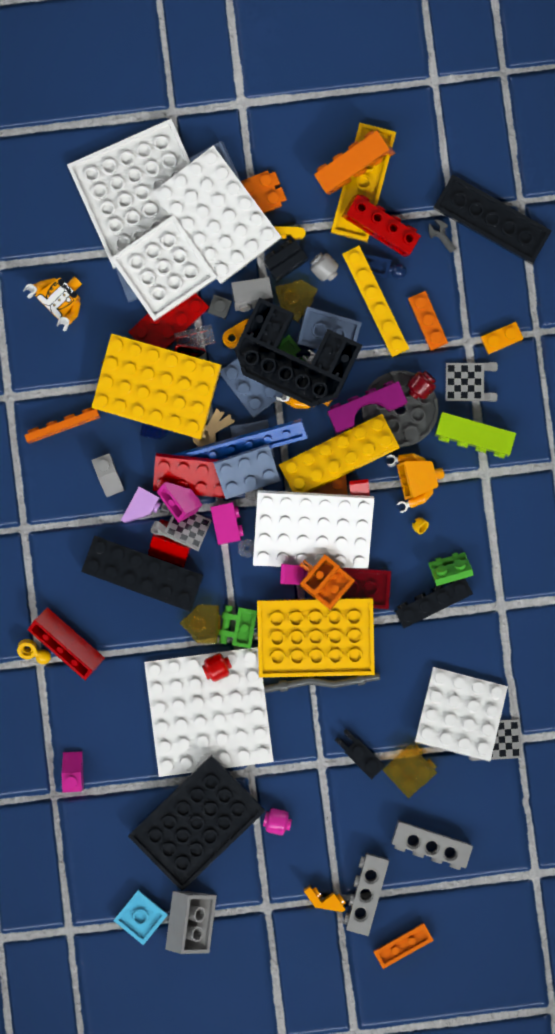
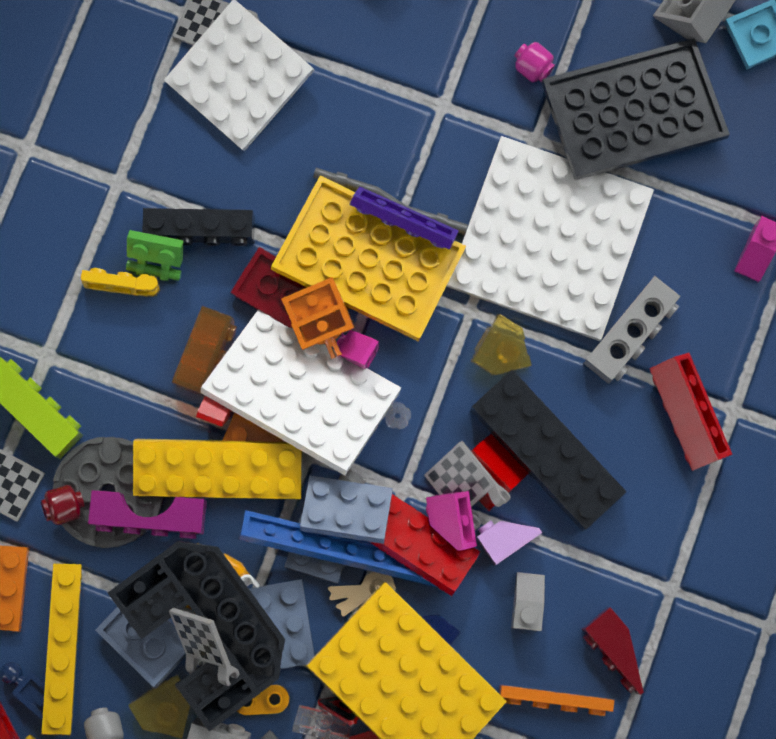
camera: 160 degrees left, 5 degrees down
yellow plate [17,639,51,665] -> none
red head [202,653,232,682] -> none
dark pink brick [210,502,244,545] -> none
bright green plate [218,605,257,649] -> none
black hinge [335,729,385,780] -> none
clear yellow plate [382,744,437,799] -> none
light orange torso [386,453,444,513] -> none
yellow hinge [412,518,429,535] -> none
none -> yellow hinge [81,268,160,297]
none -> light grey flag [169,608,239,686]
none -> clear orange brick [172,306,237,397]
none -> dark purple plate [350,187,459,250]
none -> dark red slope [582,607,644,695]
none -> light grey brick [583,276,680,384]

